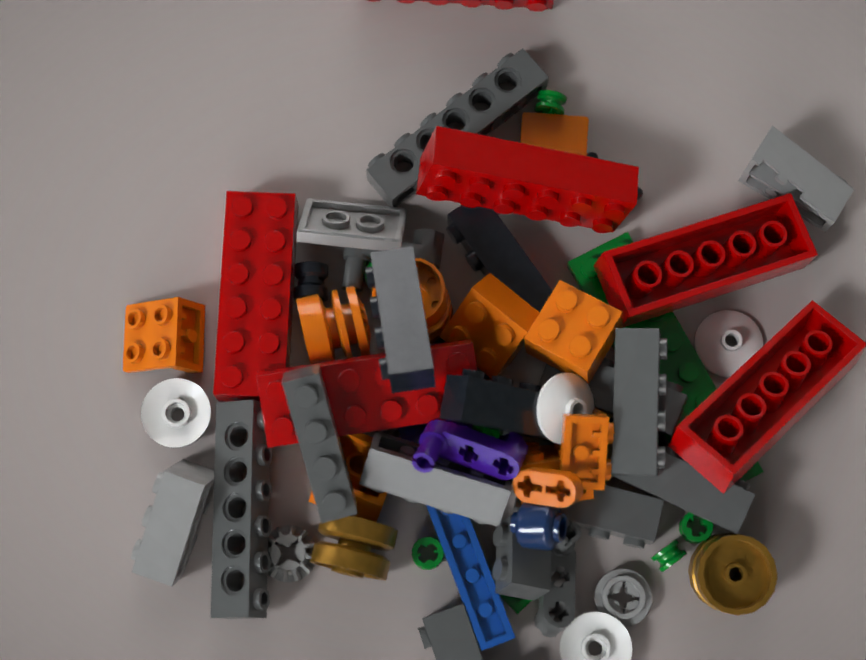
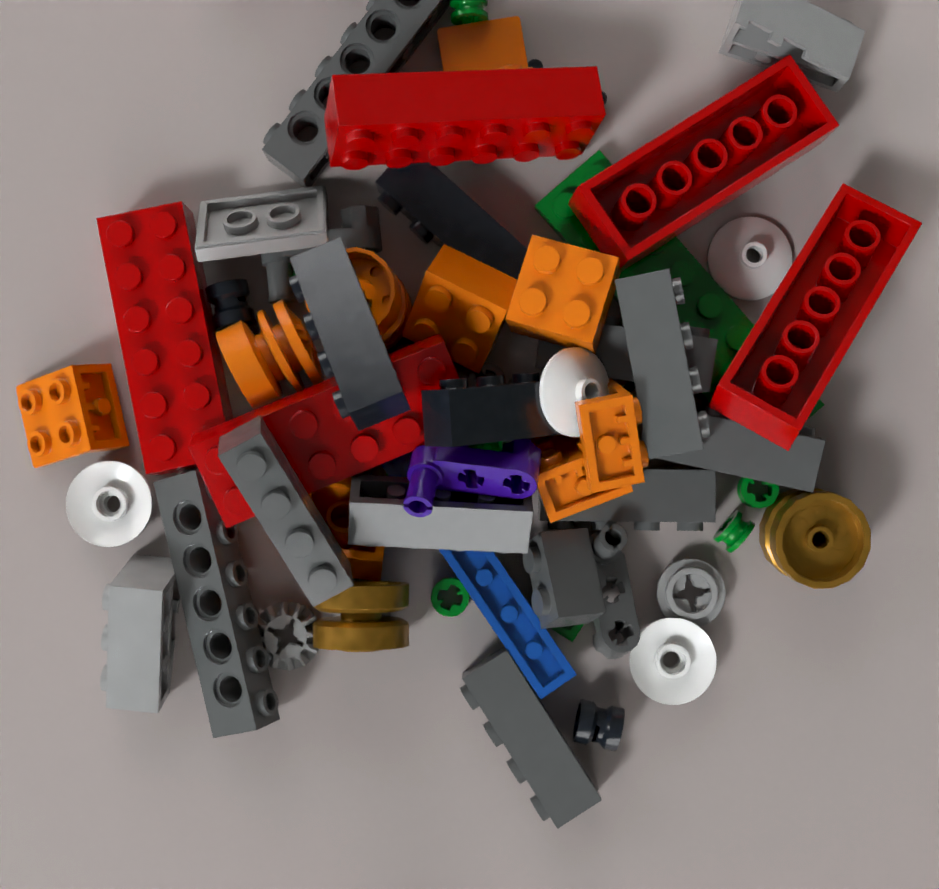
camera: 10 degrees left, 10 degrees up
dark blue head [510,502,567,550] -> none
orange beam [512,467,584,508] -> none

